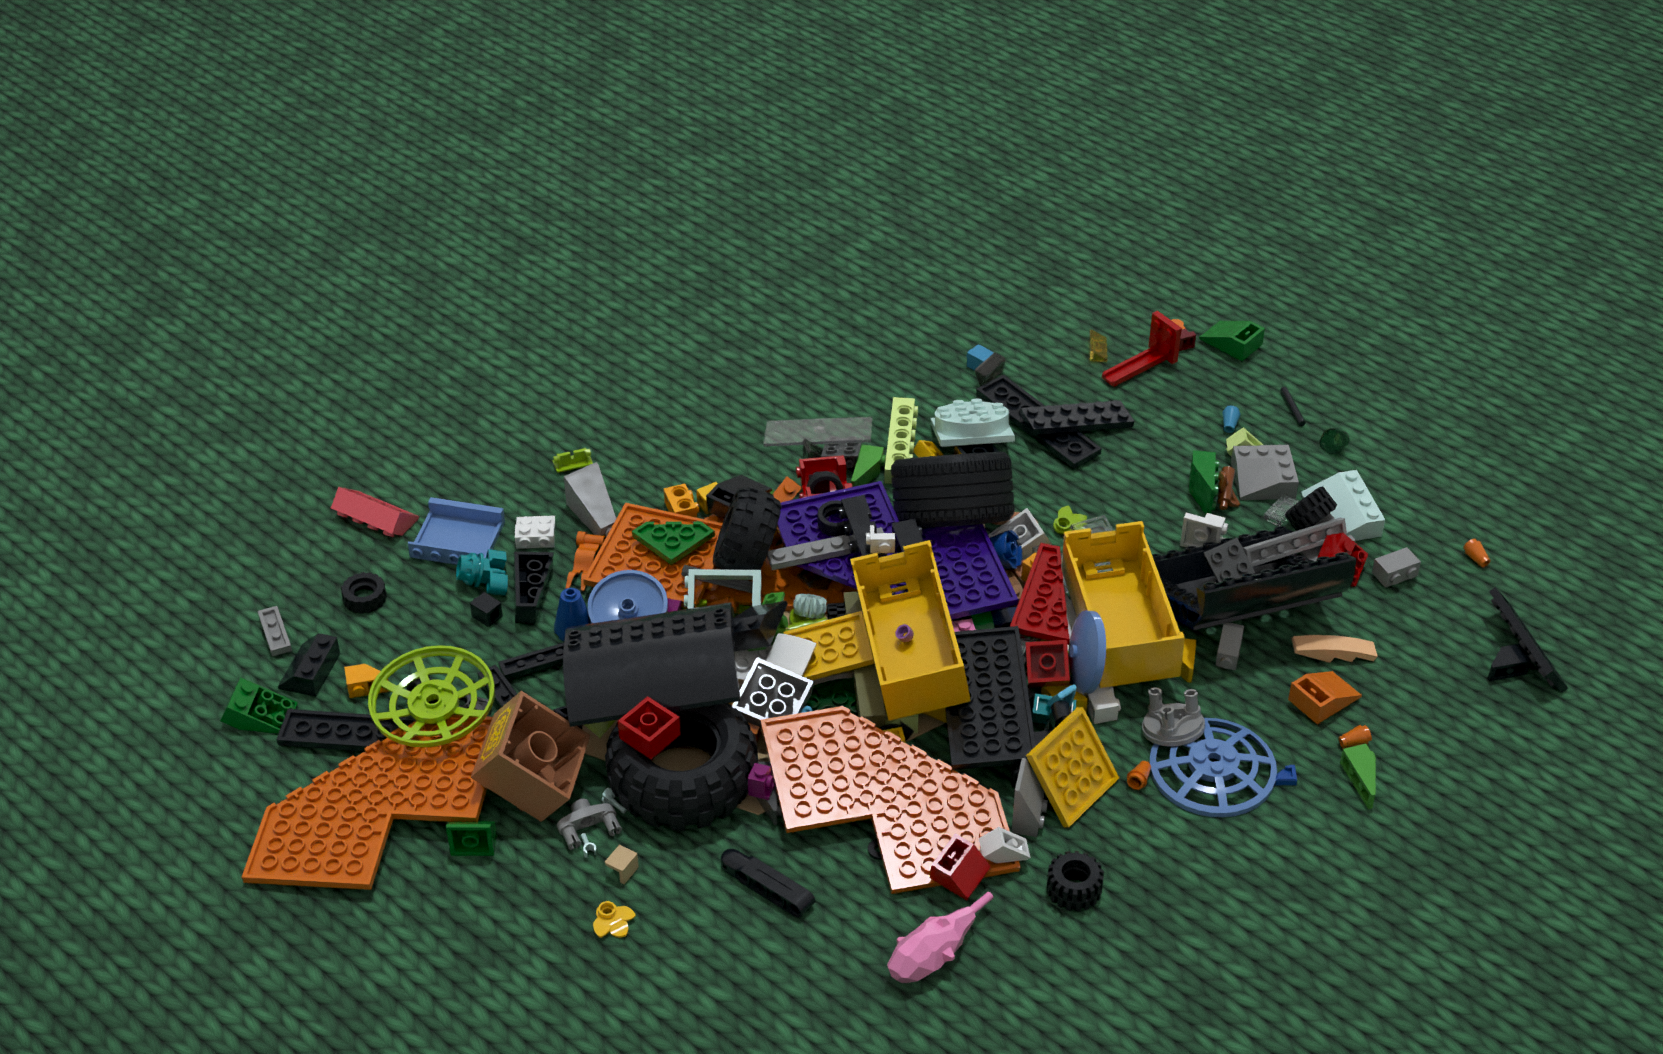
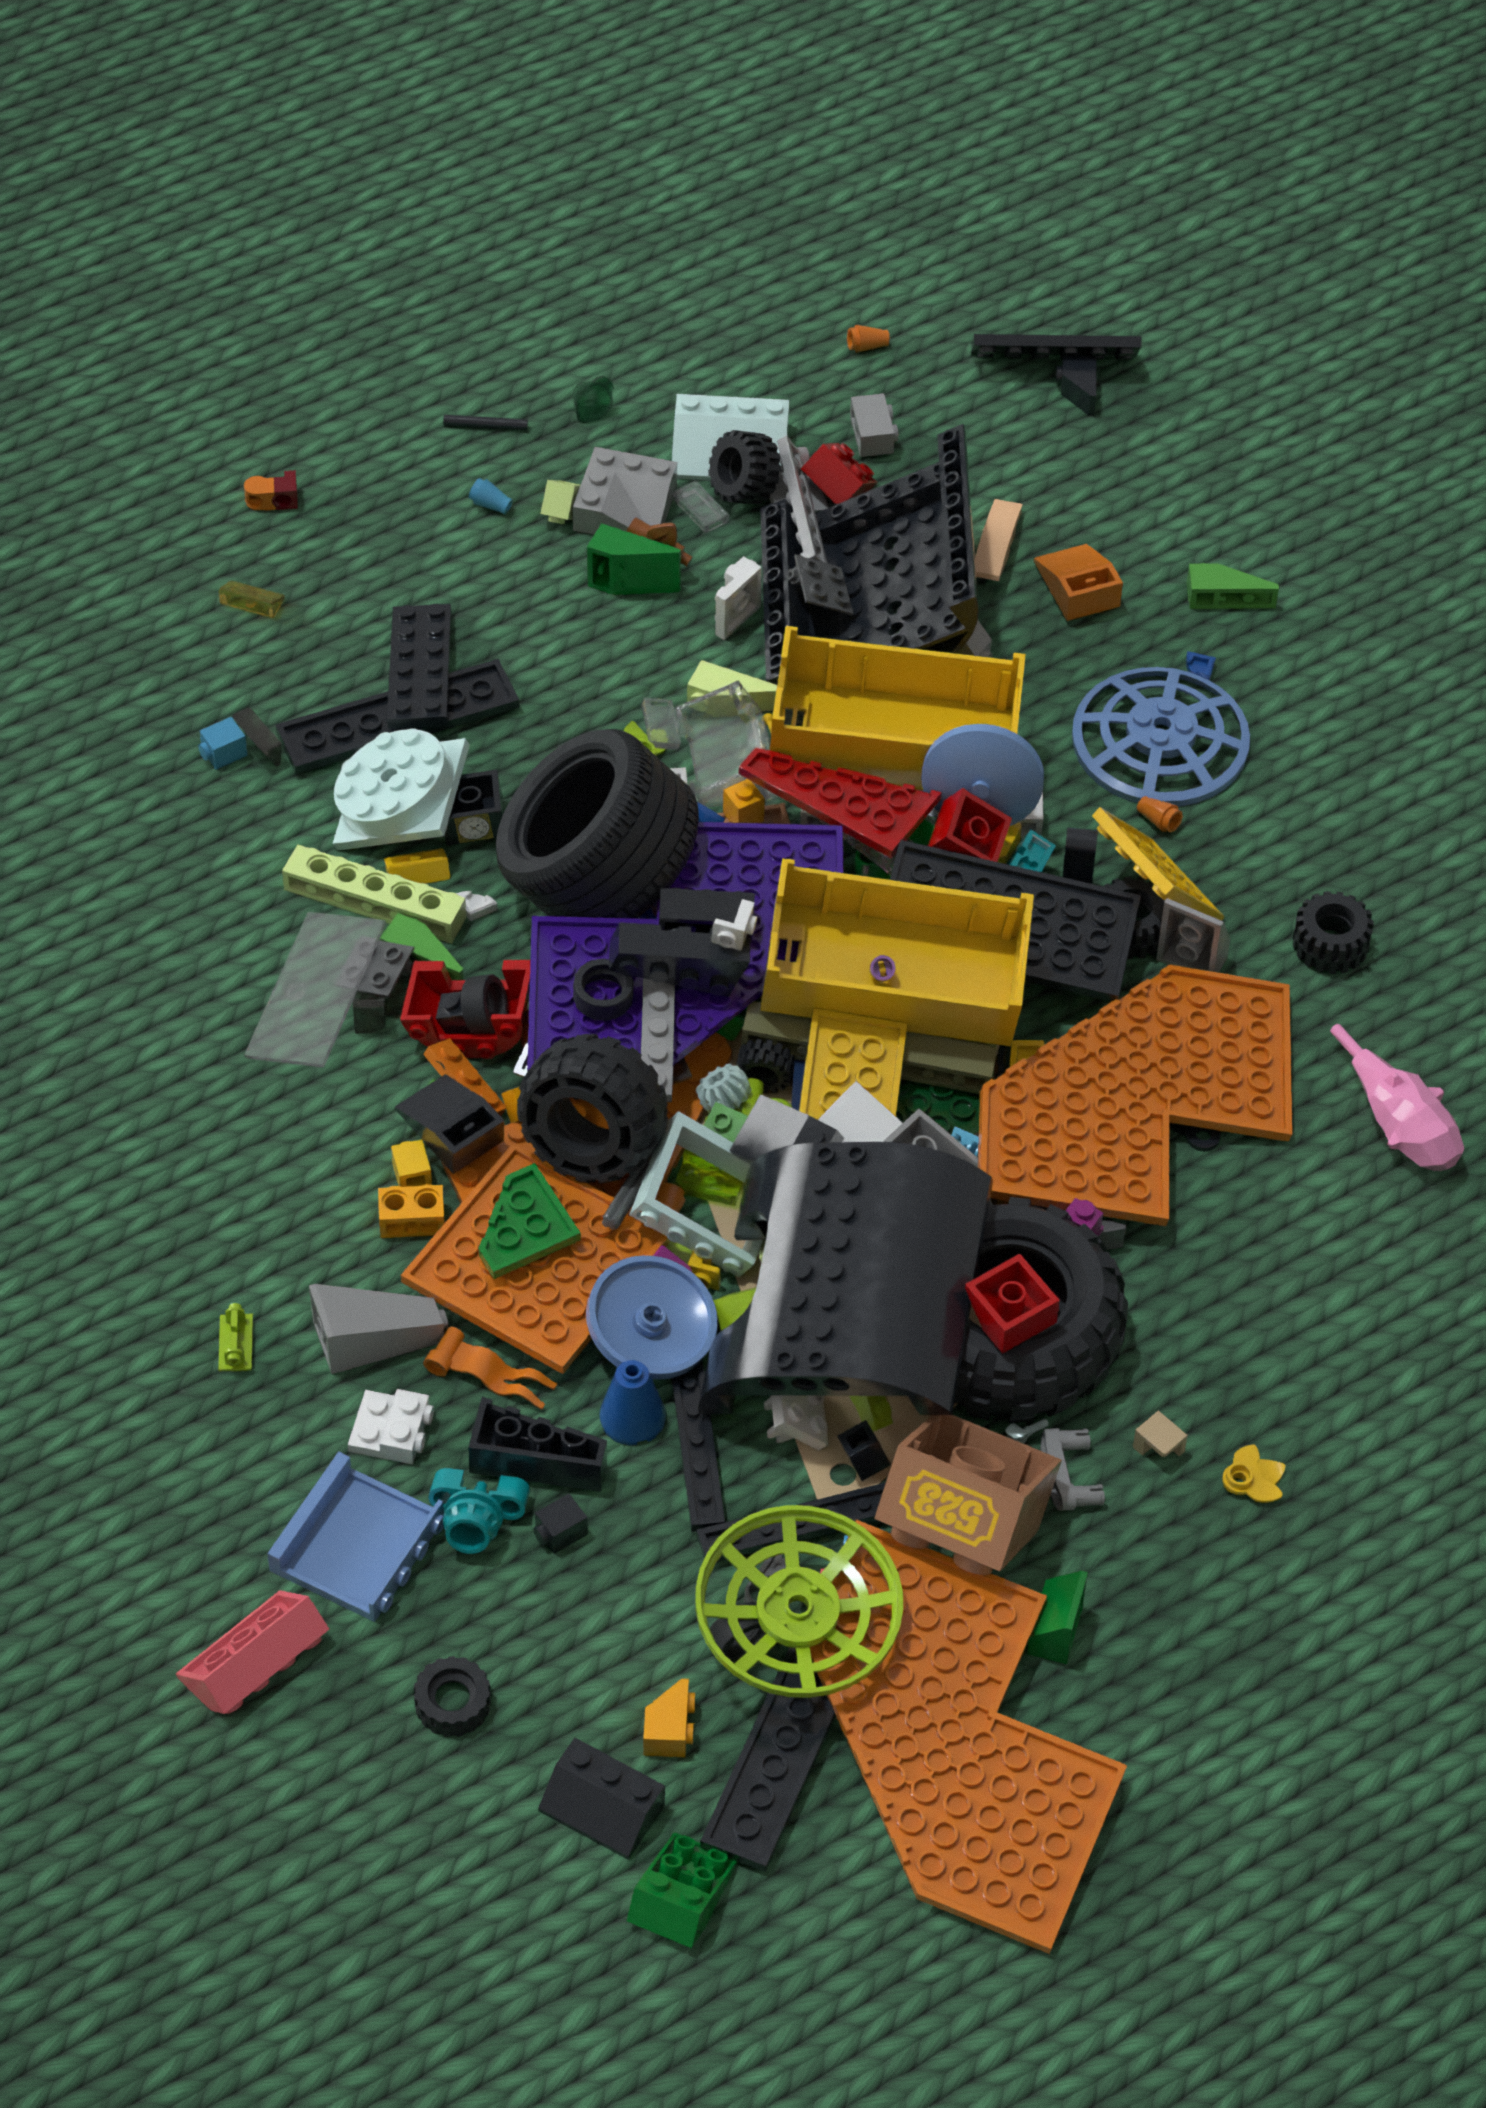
camera: 75 degrees left, 10 degrees up
light grey plate [258,606,292,656] -> none
light aqua hand [581,833,597,858] -> none
black piece [721,849,815,918] -> none
red slope [930,833,991,900] -> none
white slope [979,827,1031,863] -> none
medium azure slope [1047,684,1077,708] -> none
red bracket [1102,310,1182,387] -> none
light grey piece [1142,688,1205,746] -> none
green slope [1199,321,1265,361] -> none
orange cone [1338,725,1372,749] -> none

